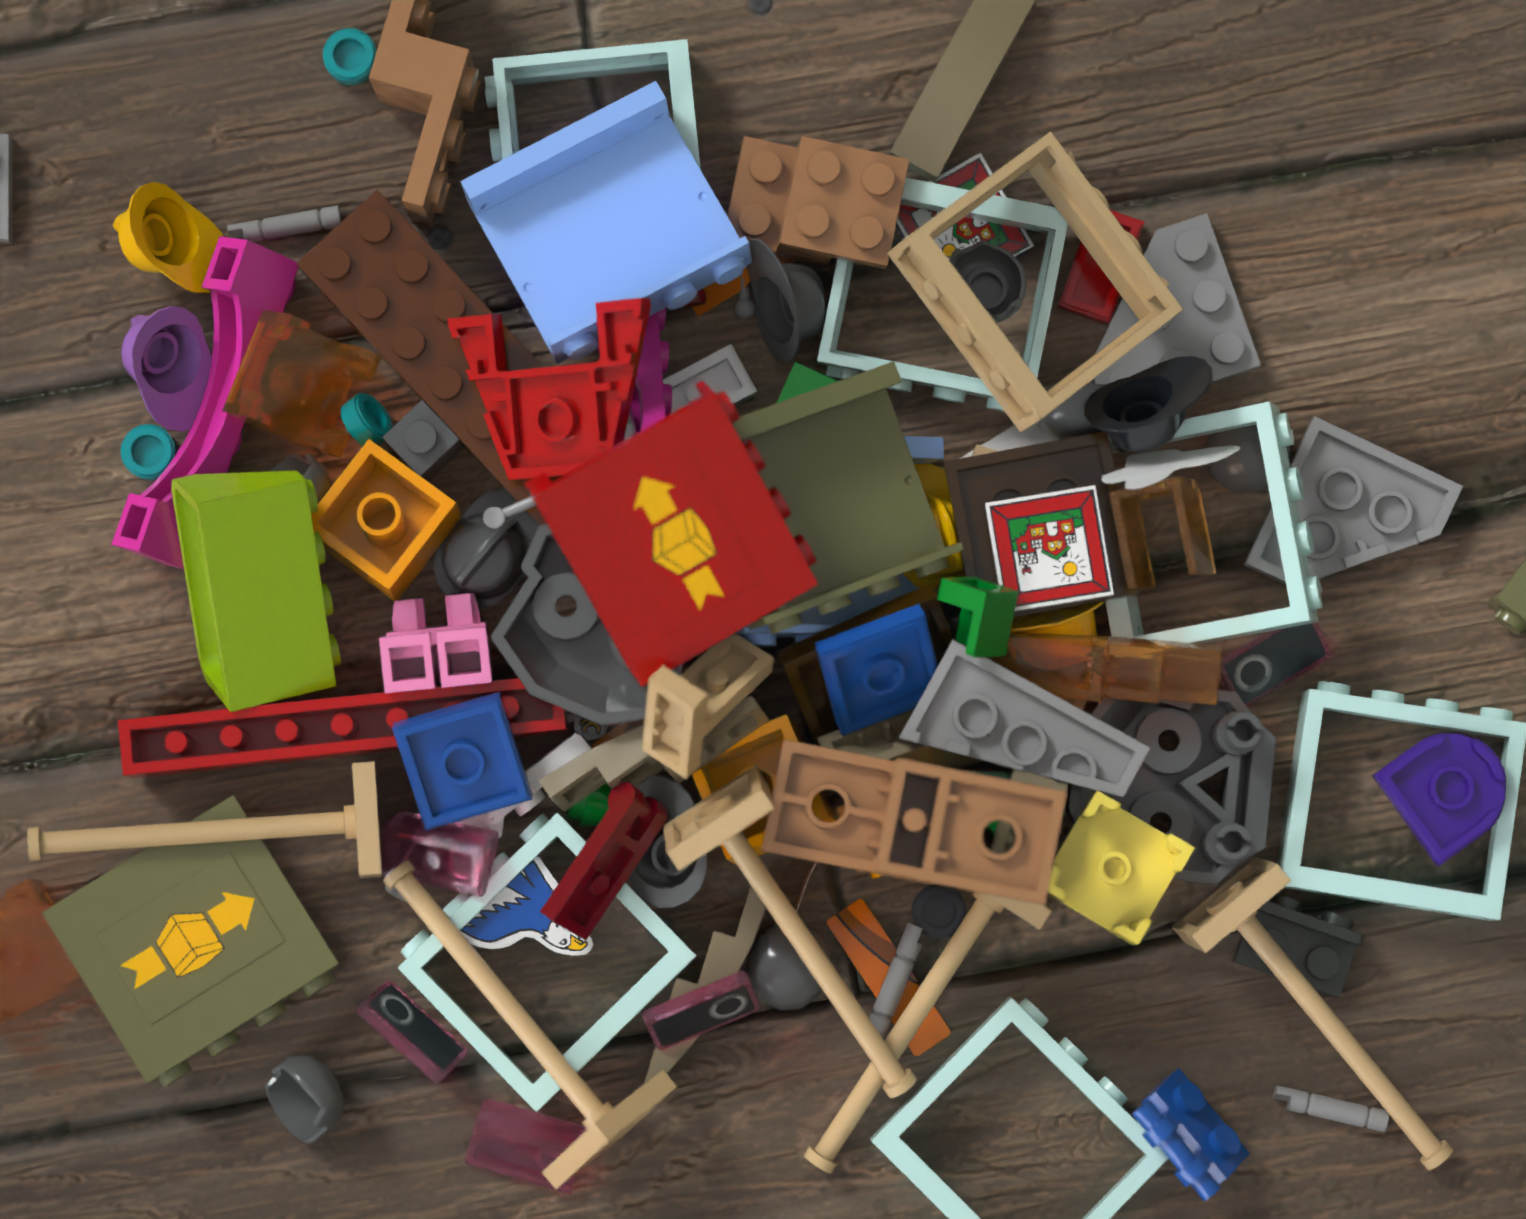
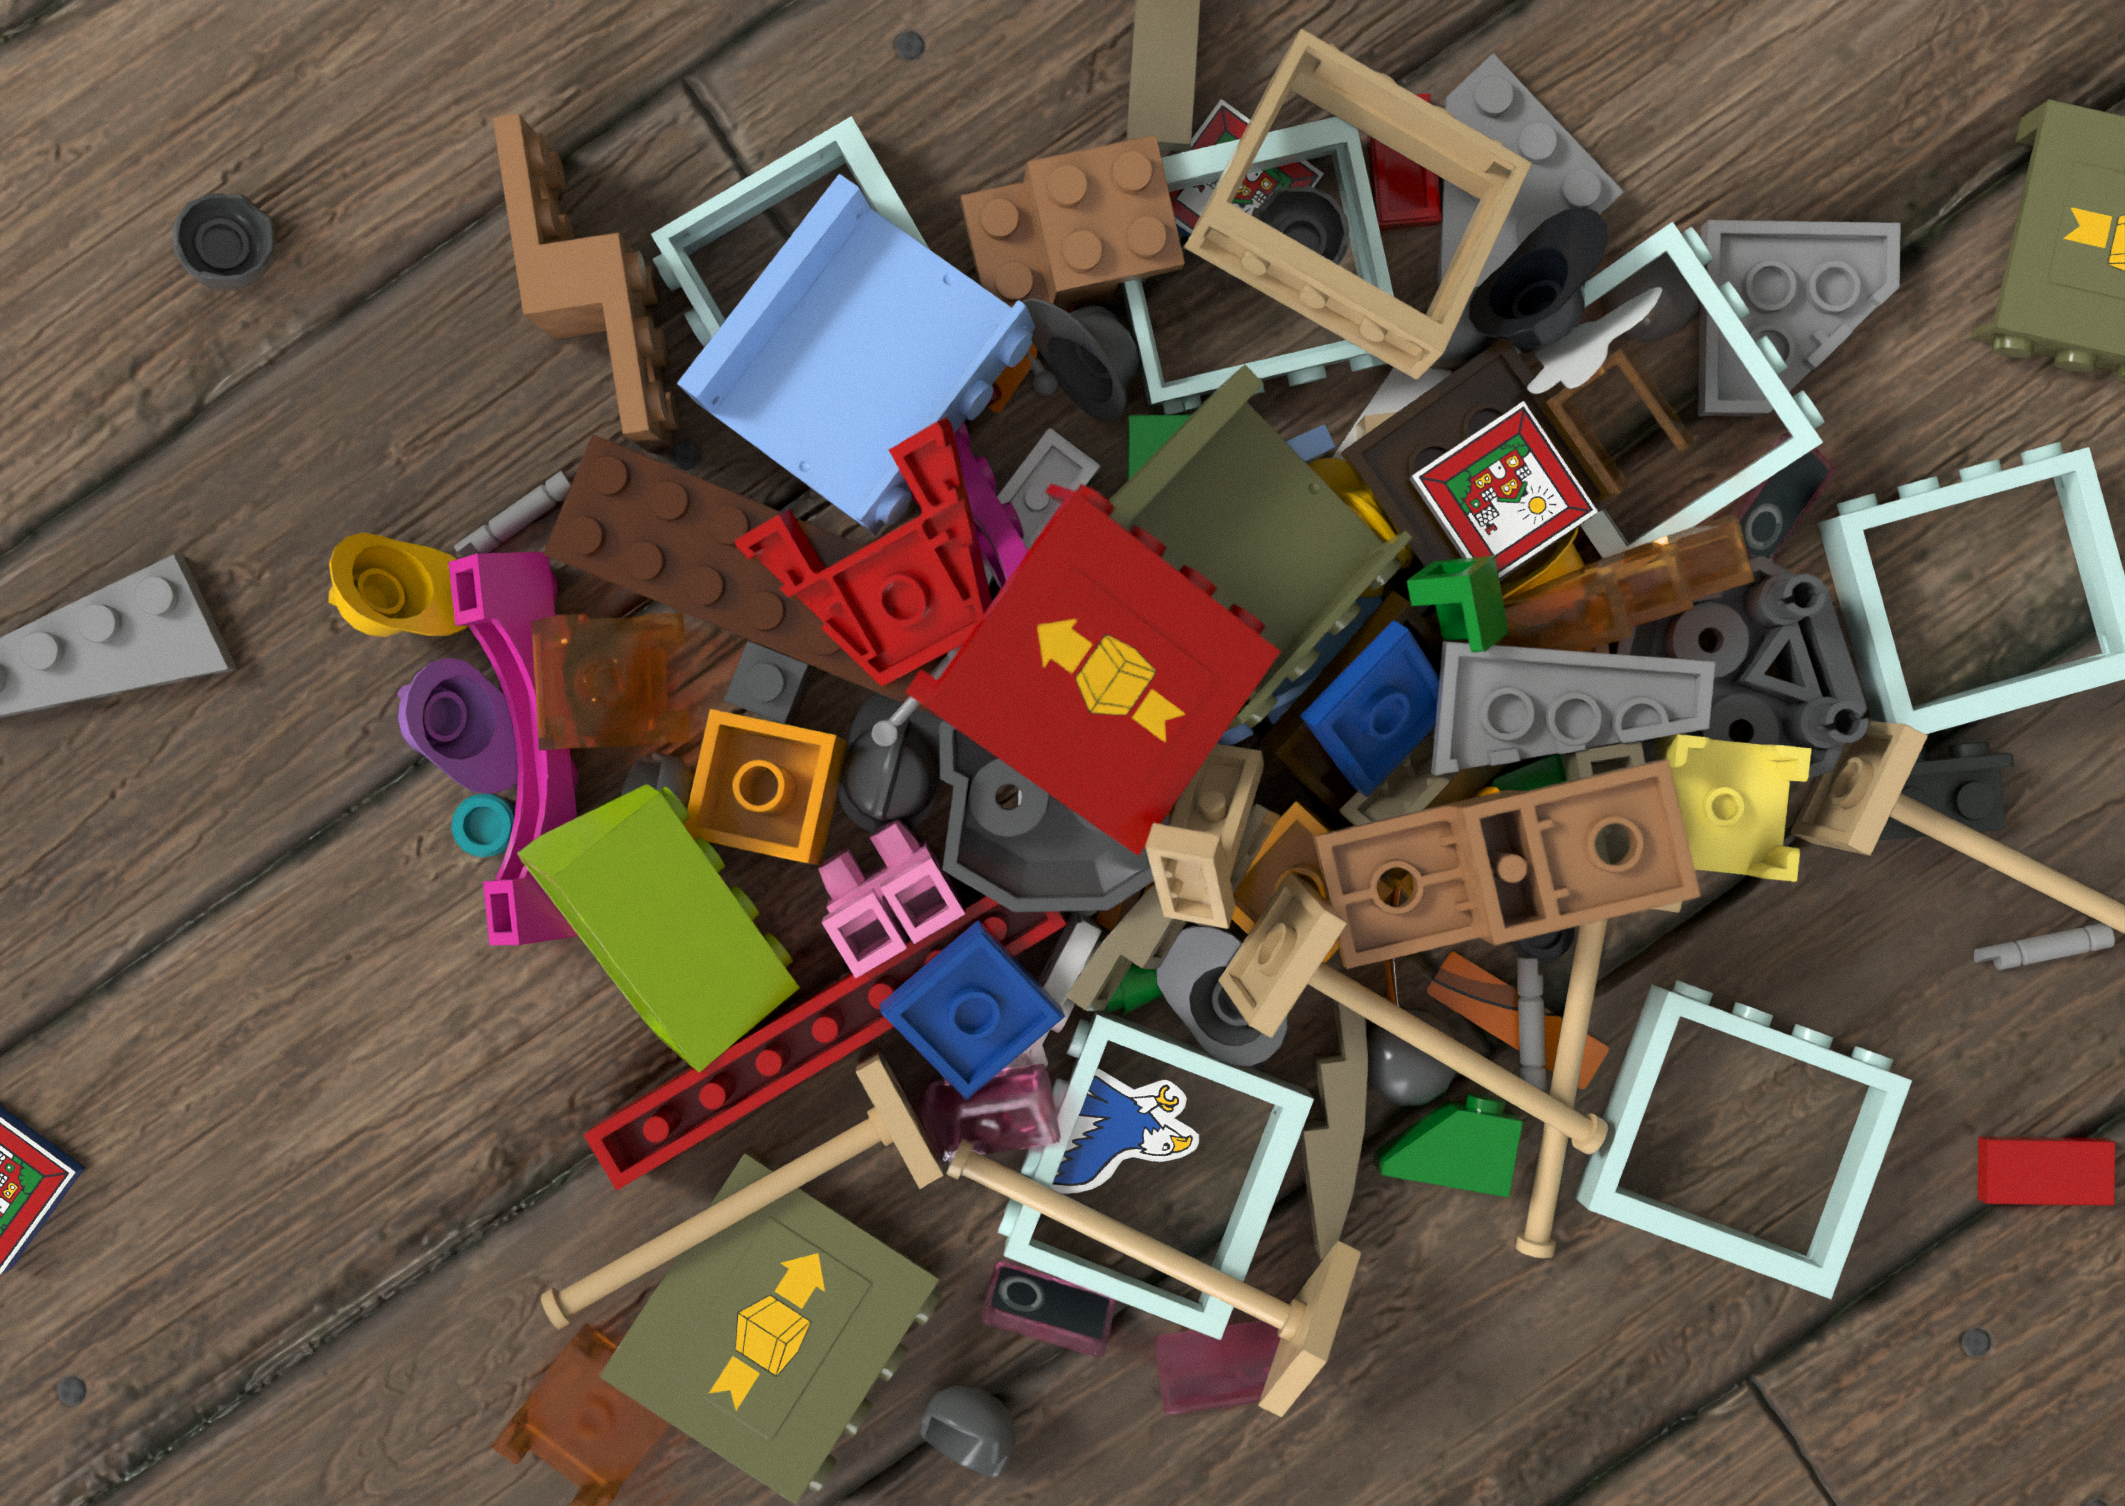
camera: 25 degrees left, 5 degrees up
teal tile [323,28,377,85] -> none
teal tile [340,393,393,446] -> none
dark red plate [540,782,667,940] -> none
slope [642,970,759,1050] -> none
blue plate [1132,1068,1250,1201] -> none
dark purple tile [1371,733,1506,866] -> none
none -> green slope [1373,1093,1523,1198]

